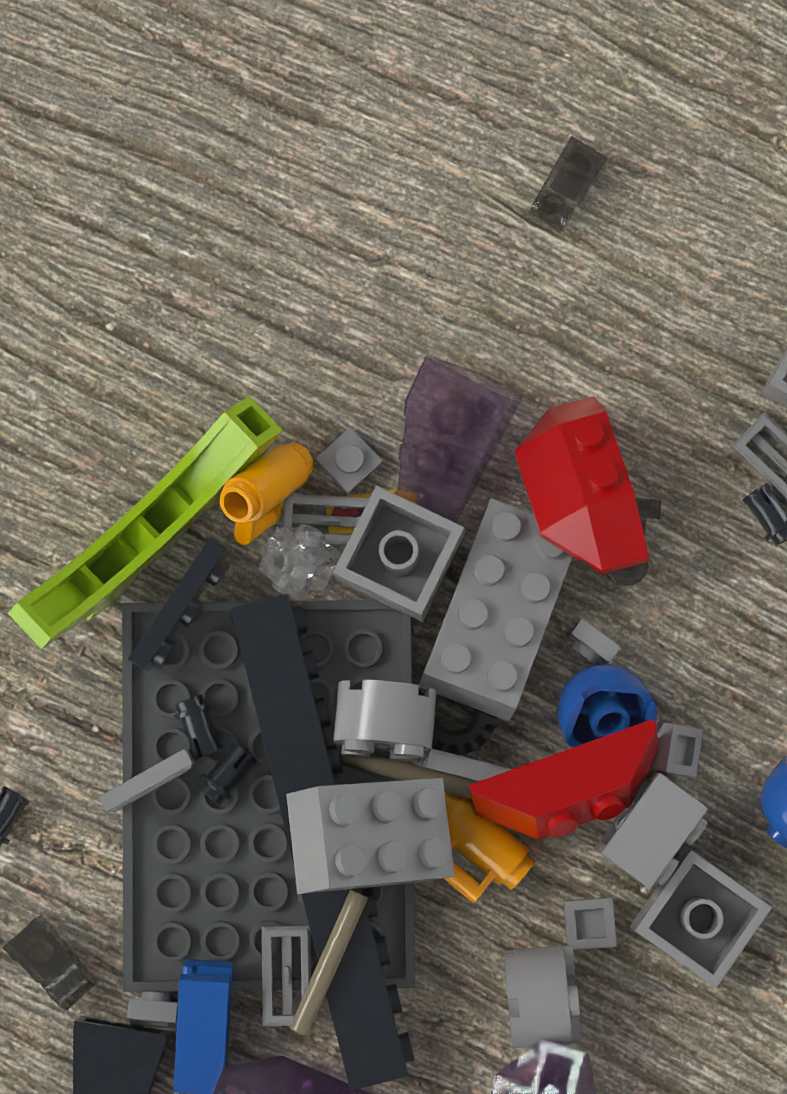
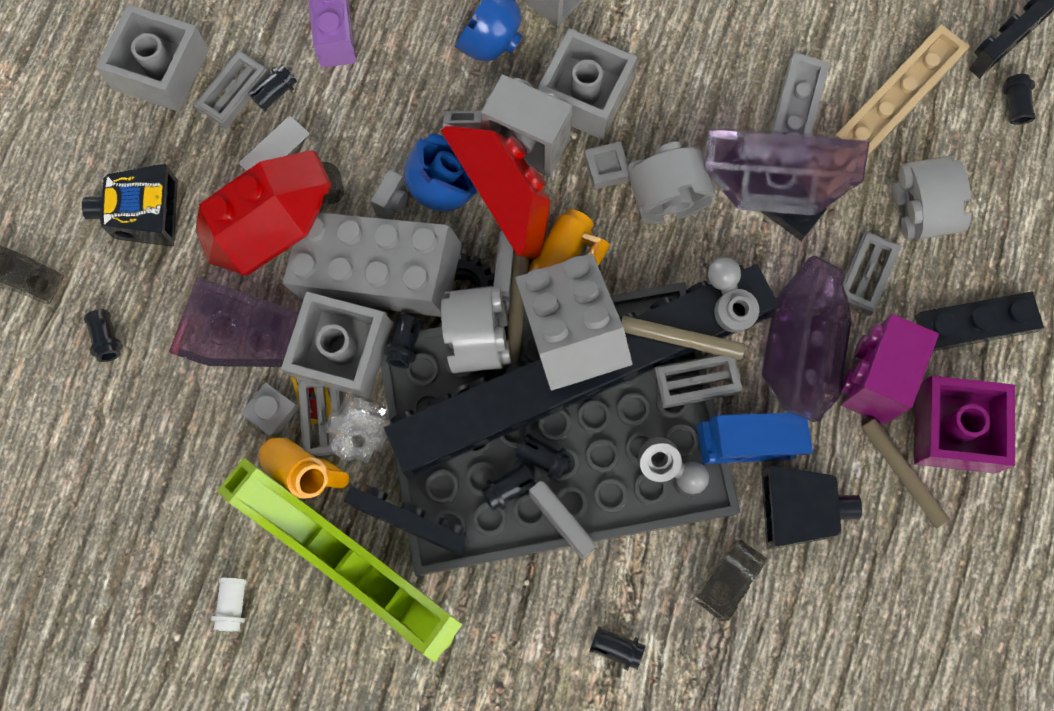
camera: 100 degrees left, 10 degrees down
light grey plate [127,992,178,1029] -> none
none -> torso [82,164,178,246]
none -> black pin [84,309,123,362]
none -> white pin [211,578,247,632]
none -> white sticker [239,116,309,171]
none -> black pin [384,314,423,369]
none -> light grey plate [638,437,709,494]
none -> light grey plate [708,257,759,333]

